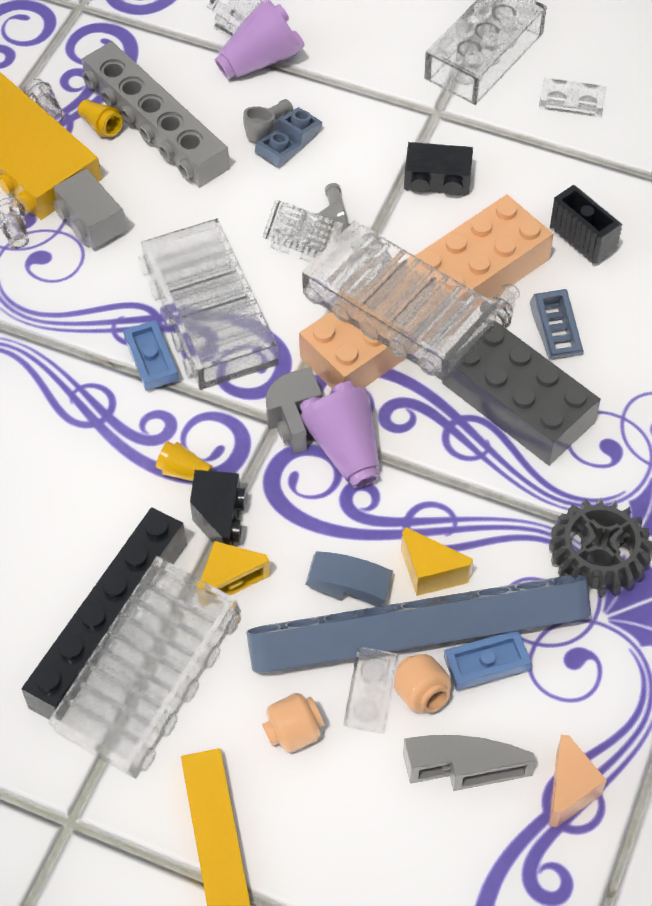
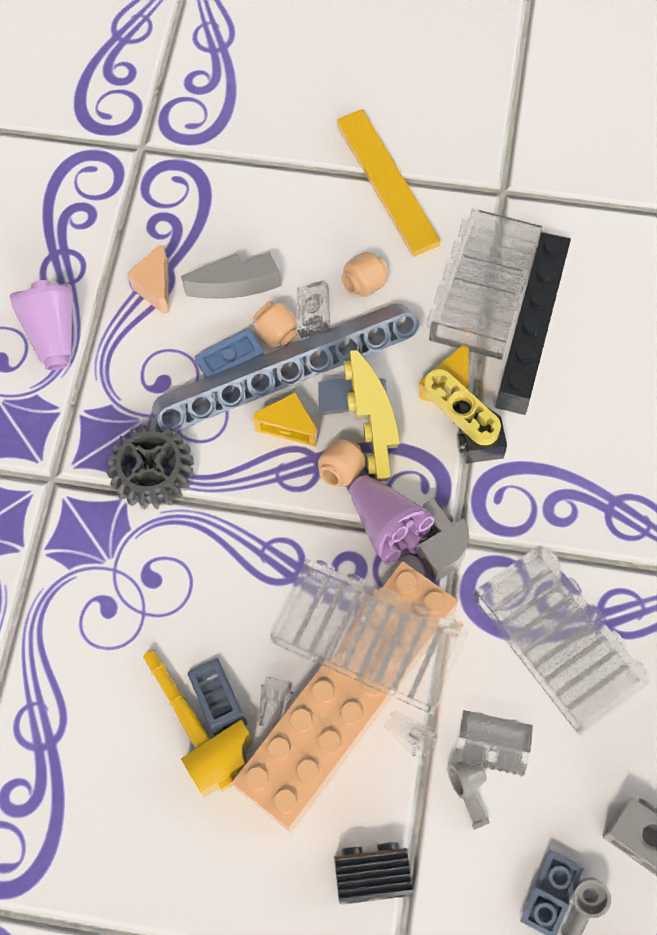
camera: 170 degrees right, 10 degrees up
medium blue plate [123,320,179,391] -> none
yellow cone [155,441,213,481] -> none
dark grey brick [442,318,601,466] -> none
black brick [550,184,623,264] -> none
none -> yellow piece [143,650,254,798]
none -> light nougat head [318,439,366,487]
none -> light yellow slope [344,350,400,481]
none -> light yellow beam [424,369,501,445]

